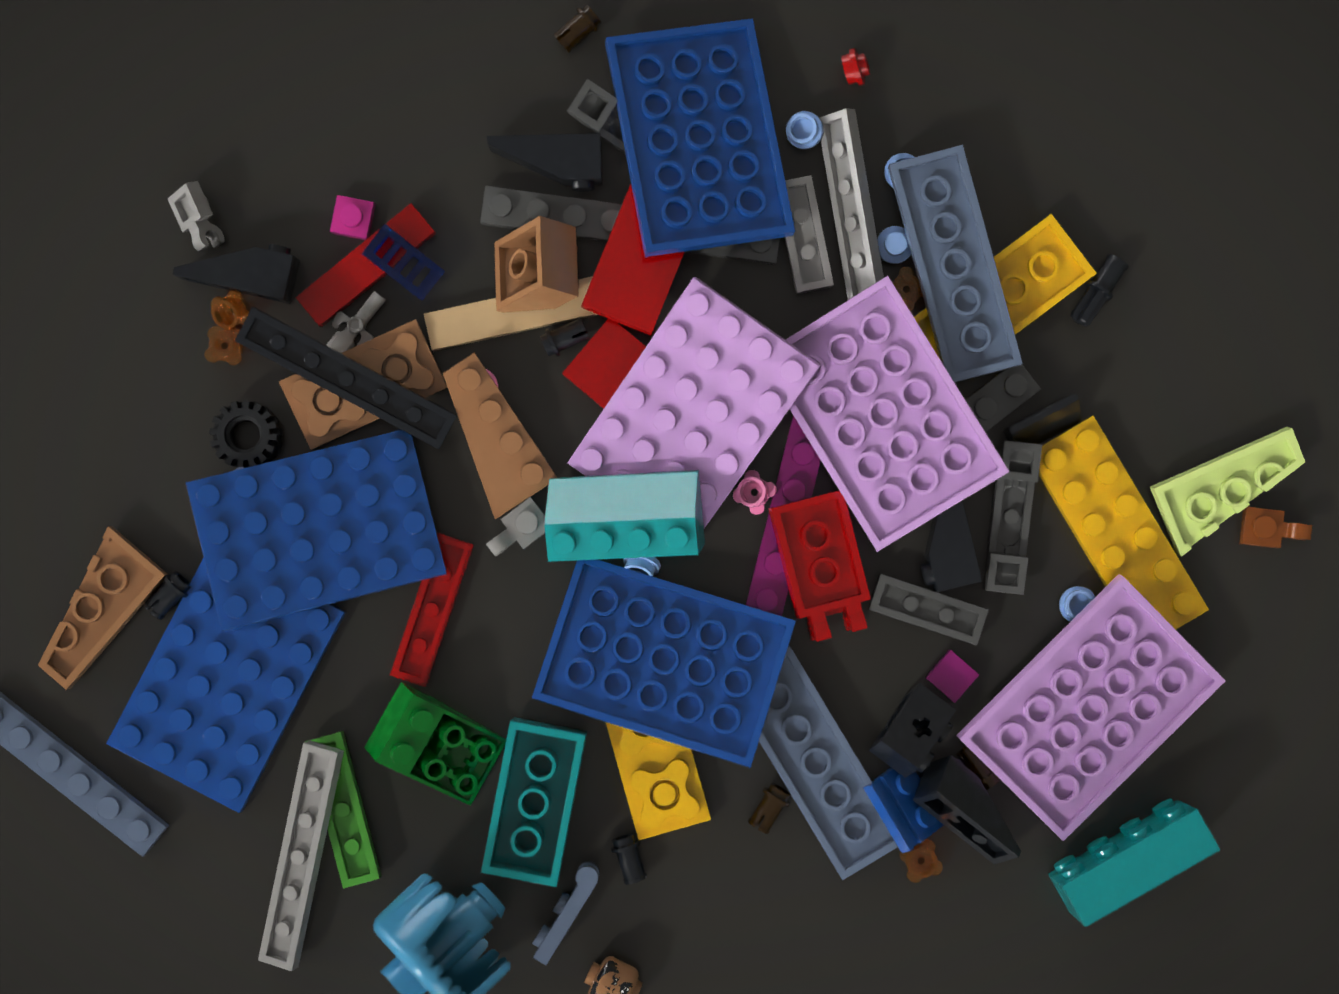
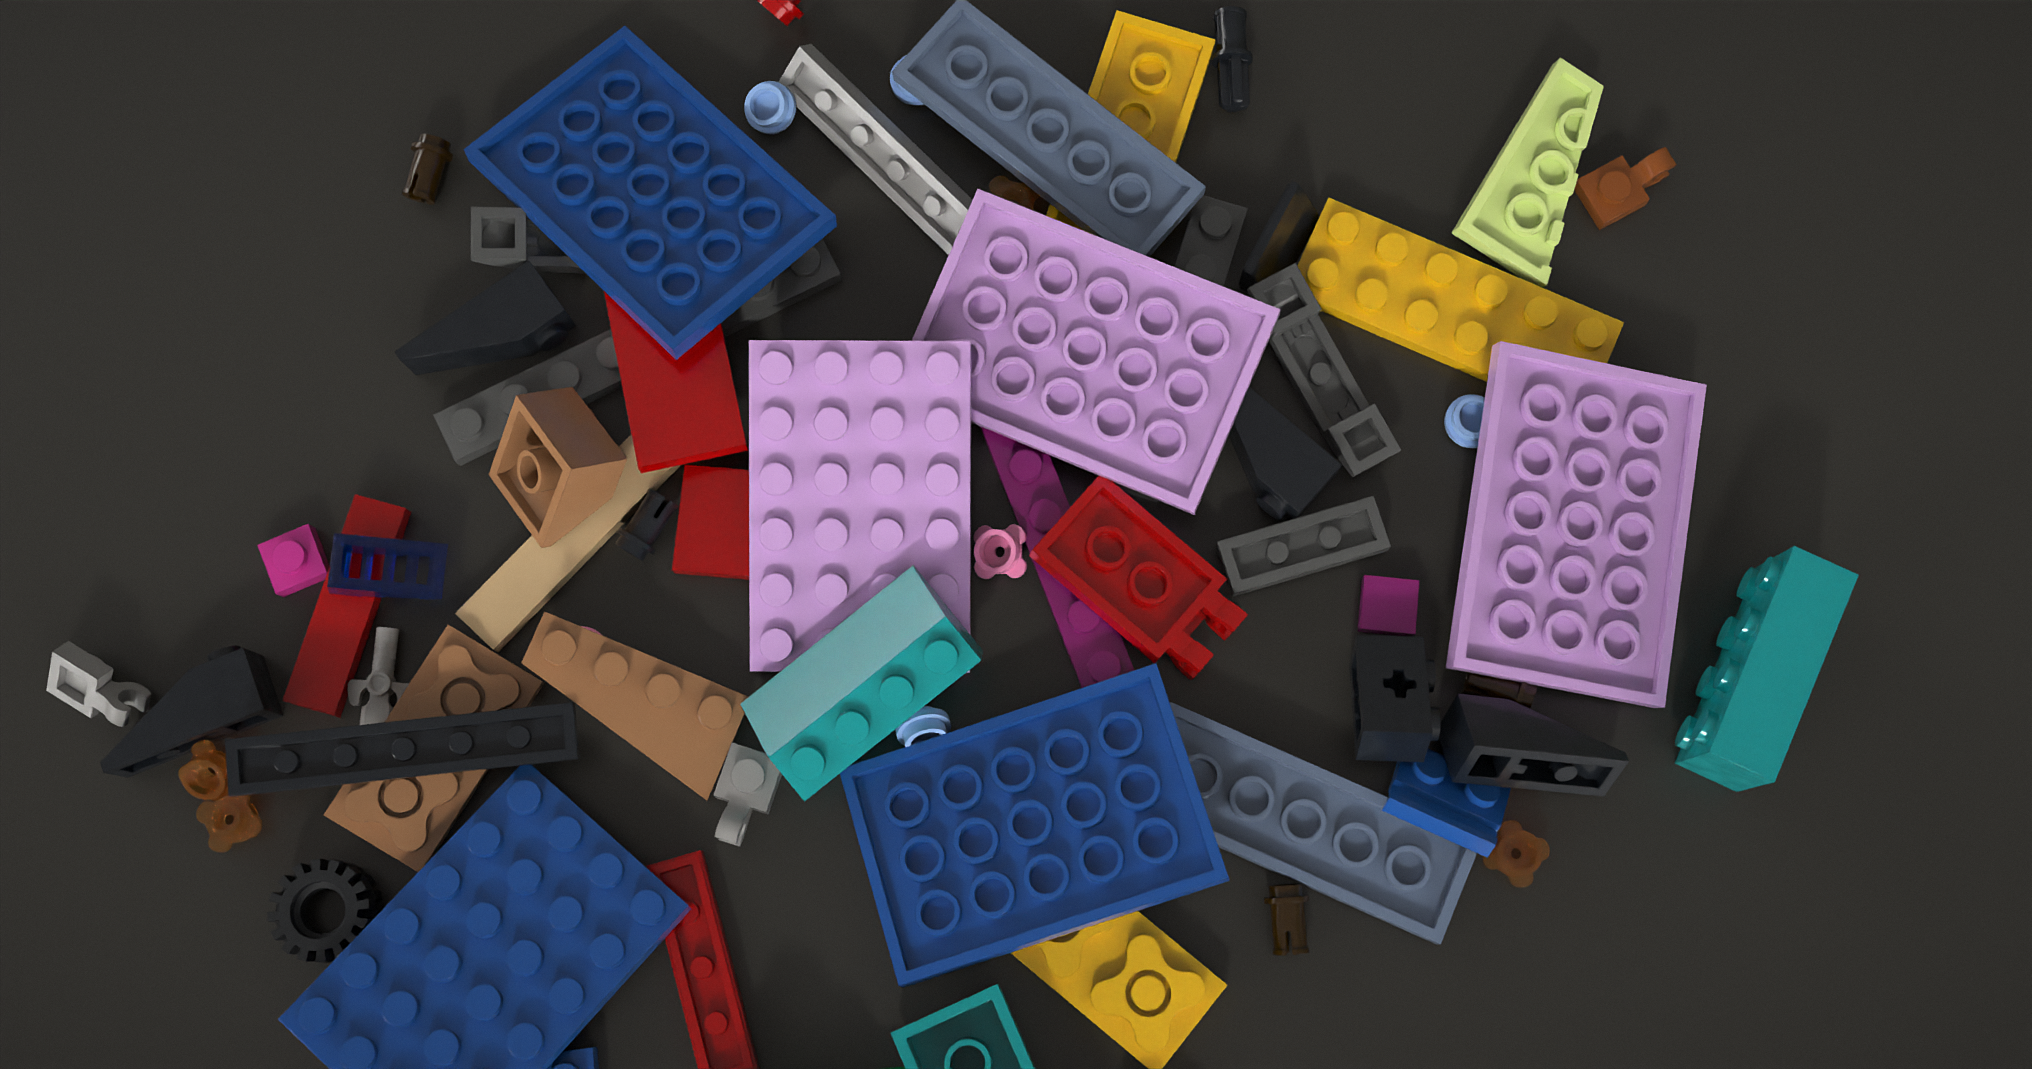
camera: 40 degrees left, 10 degrees down
light grey plate [785,175,834,294] -> none
light blue plate [877,226,911,264] -> none

